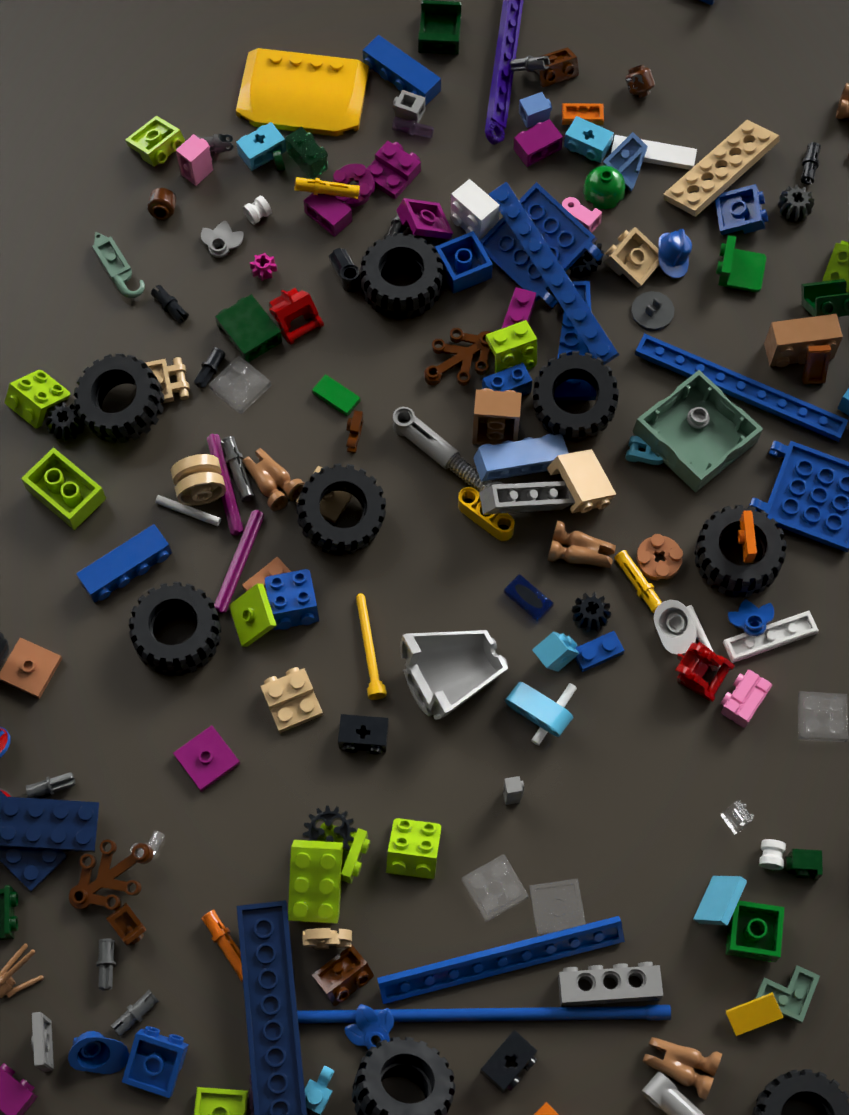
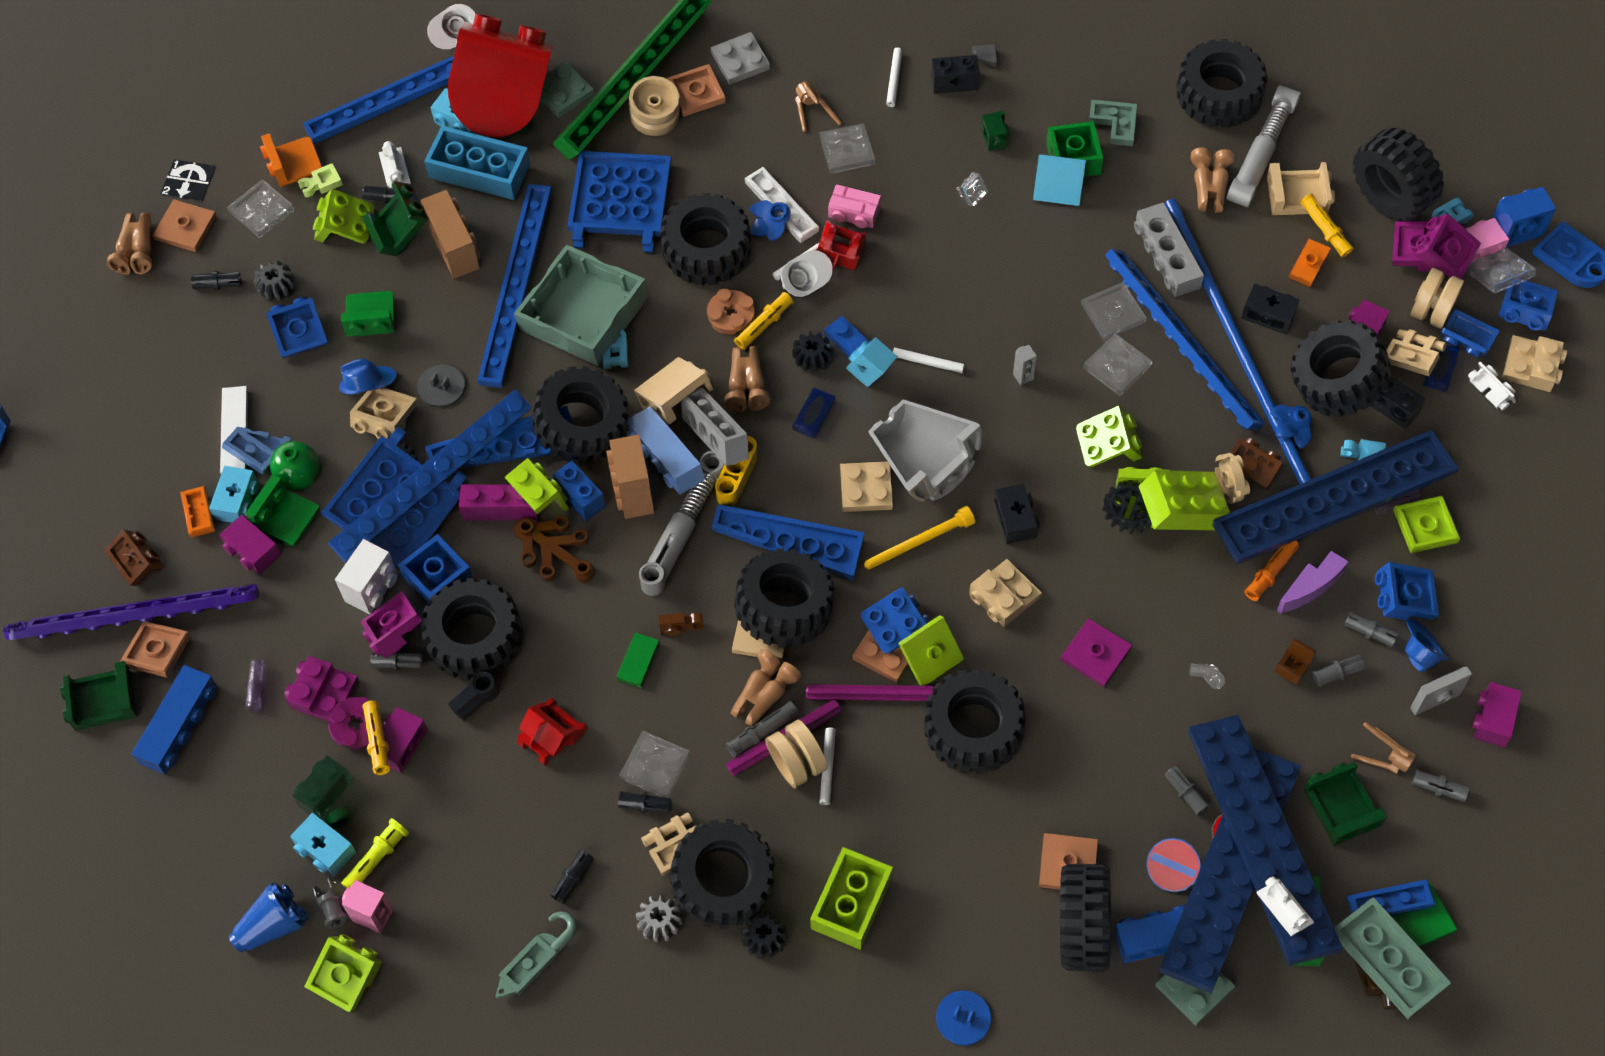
camera: 105 degrees left, 5 degrees down
lime bracket [4,370,70,428] -> none
reddish brown plant [69,839,153,910] -> none
blue brick [76,524,172,603] -> none
reddish brown head [147,188,176,220] -> none
light grey plate [201,221,244,258] -> none
dark green panel [215,294,282,364] -> none
yellow slope [236,48,369,136] -> none
white wheel [242,195,272,225] -> none
dark pink gear [250,253,277,281] -> none
light grey brick [392,90,425,126] -> none
medium azure beam [505,682,573,737] -> none
dark grey axle [510,55,550,72] -> none
medium blue brick [519,92,552,128] -> none
bright pink leg [562,197,602,233] -> none
reddish brown head [625,65,655,98] -> none
tan plate [663,120,780,217] -> none
light grey plate [687,407,710,429] -> none
yellow tile [726,992,783,1036] -> none
orange plate [738,511,757,563] -> none
white wheel [759,839,786,870] -> none
dark orange tile [802,345,831,384] -> none
none -> nougat plate [120,621,191,678]
none -> blue cone [229,882,309,953]
none -> green bracket [245,474,320,547]
none -> neon yellow pin [341,818,409,889]
none -> light grey gear [636,894,682,943]
none -> blue wing [712,504,864,581]
none -> tan plate [840,462,893,512]
none -> medium lavender slope [1277,551,1348,614]

